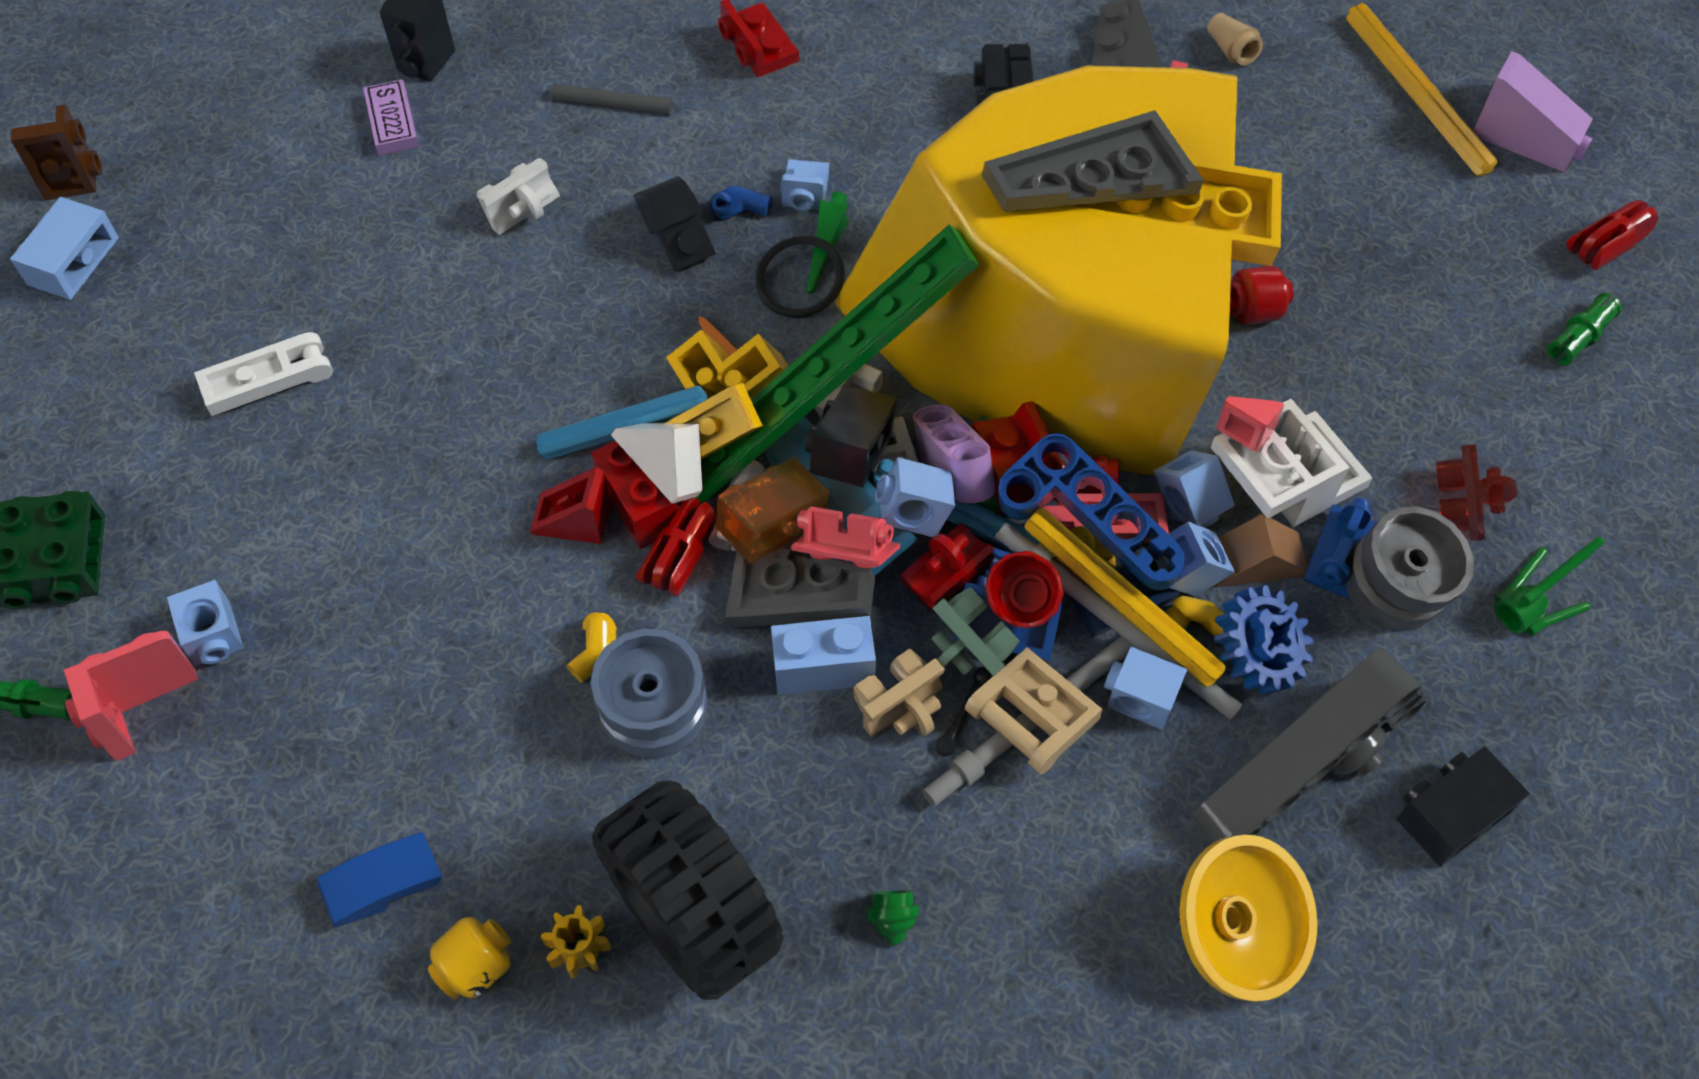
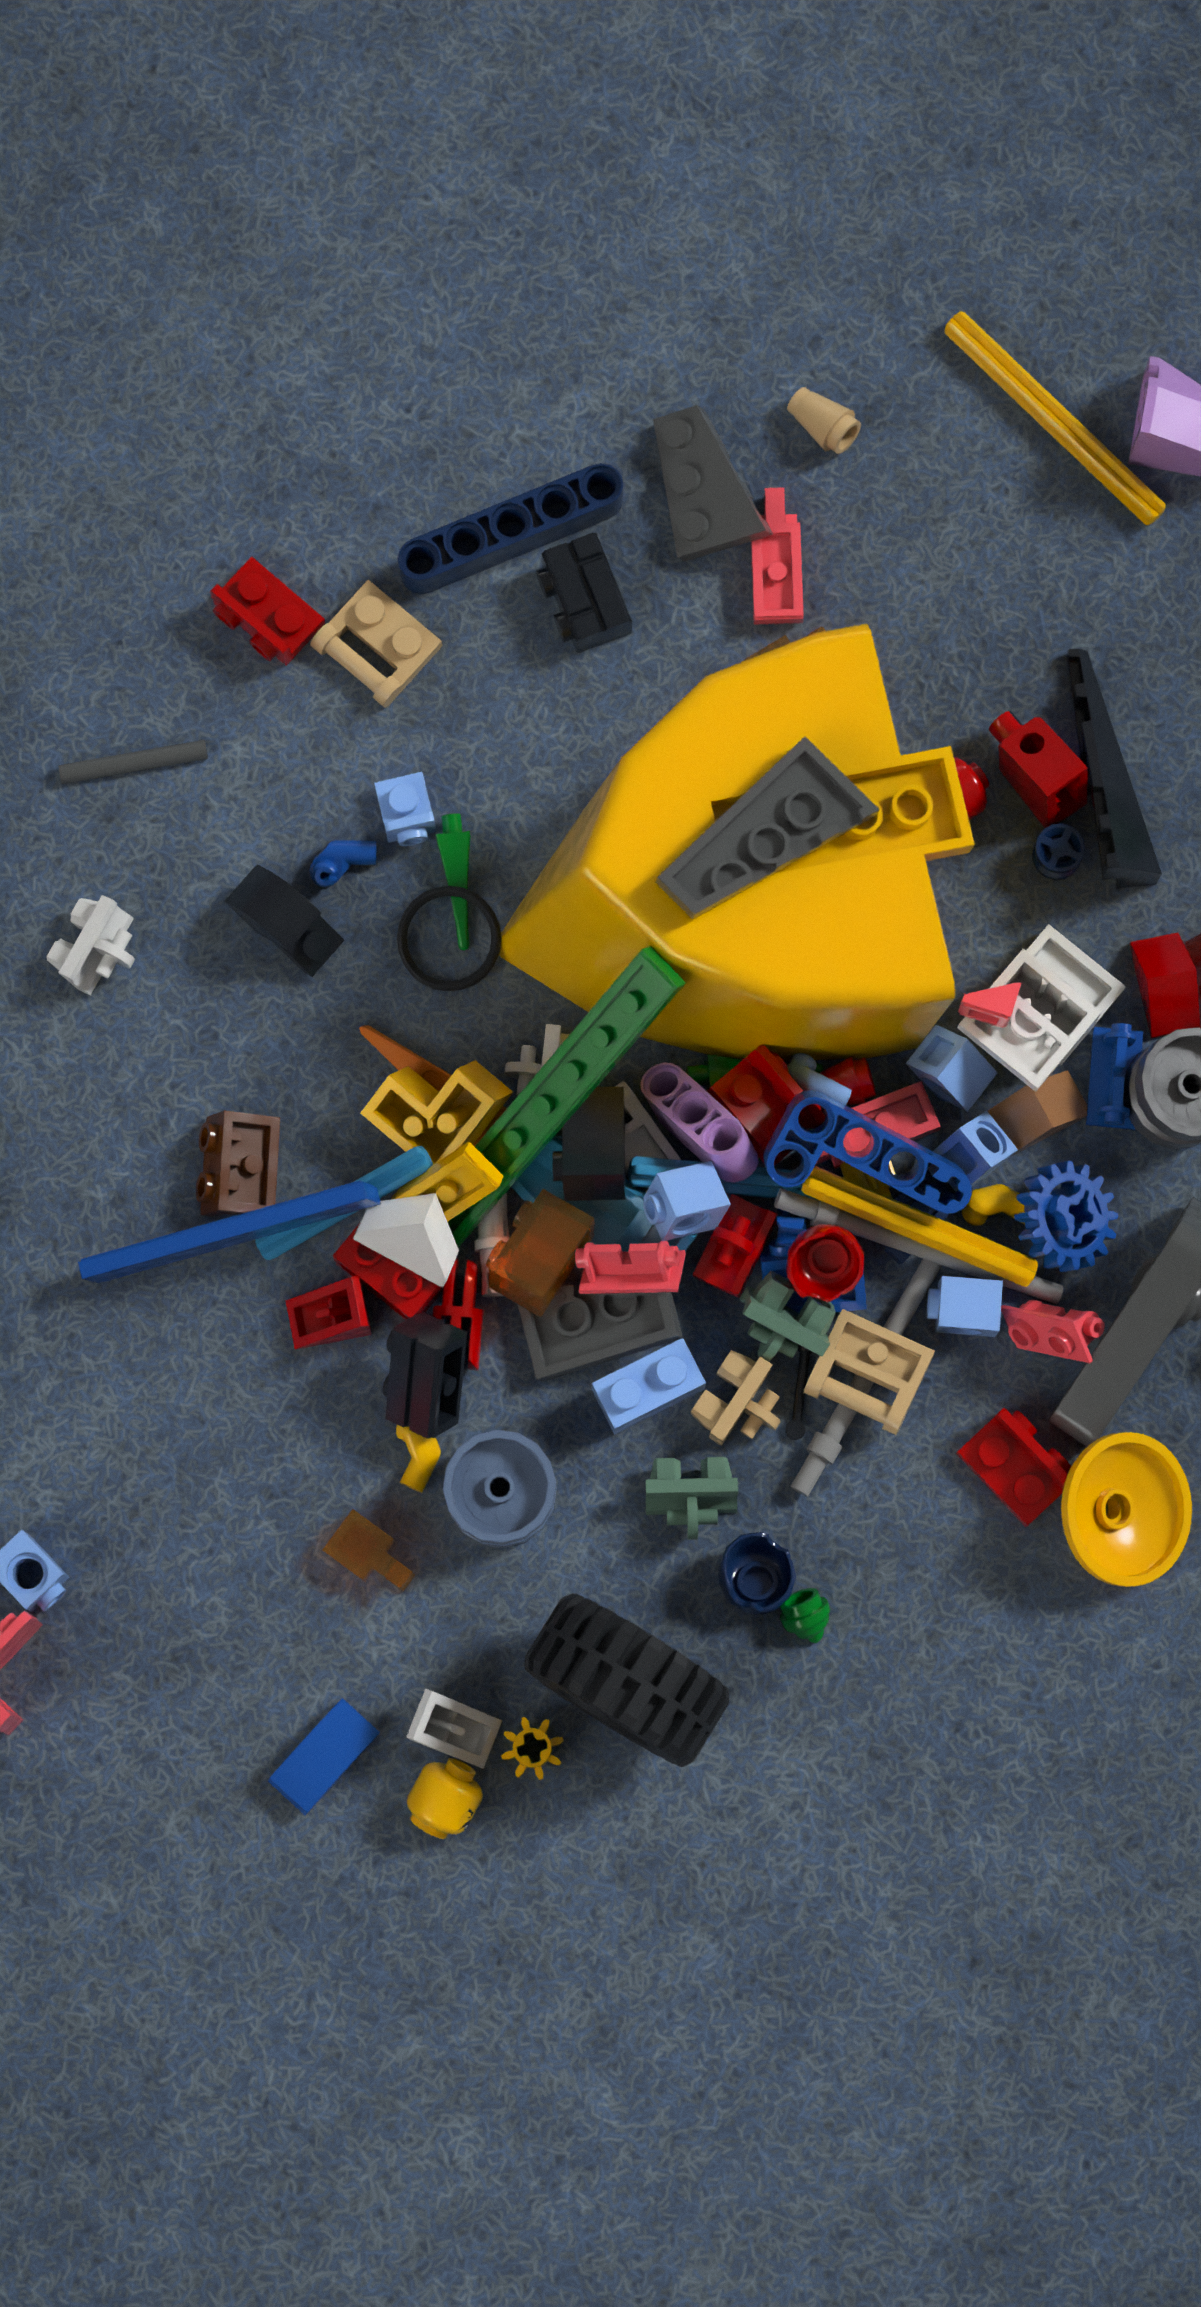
camera: 20 degrees left, 20 degrees up
none -> blue tile [78,1180,381,1283]
none -> reddish brown bracket [196,1110,280,1216]
none -> tan plate [310,580,443,708]
none -> clear orange plate [322,1509,416,1592]
none -> black brick [383,1313,467,1439]
none -> dark blue beam [398,463,623,594]
none -> white slope [406,1689,502,1769]
none -> sand green hips [645,1457,738,1540]
none -> dark blue hair [718,1532,796,1615]
none -> red bracket [956,1408,1071,1527]
none -> red torso [989,711,1088,828]
none -> coral hinge [1001,1300,1105,1363]
none -> dark blue wheel [1032,823,1085,880]
none -> black wedge [1067,649,1162,889]
none -> red slope [1129,933,1200,1039]

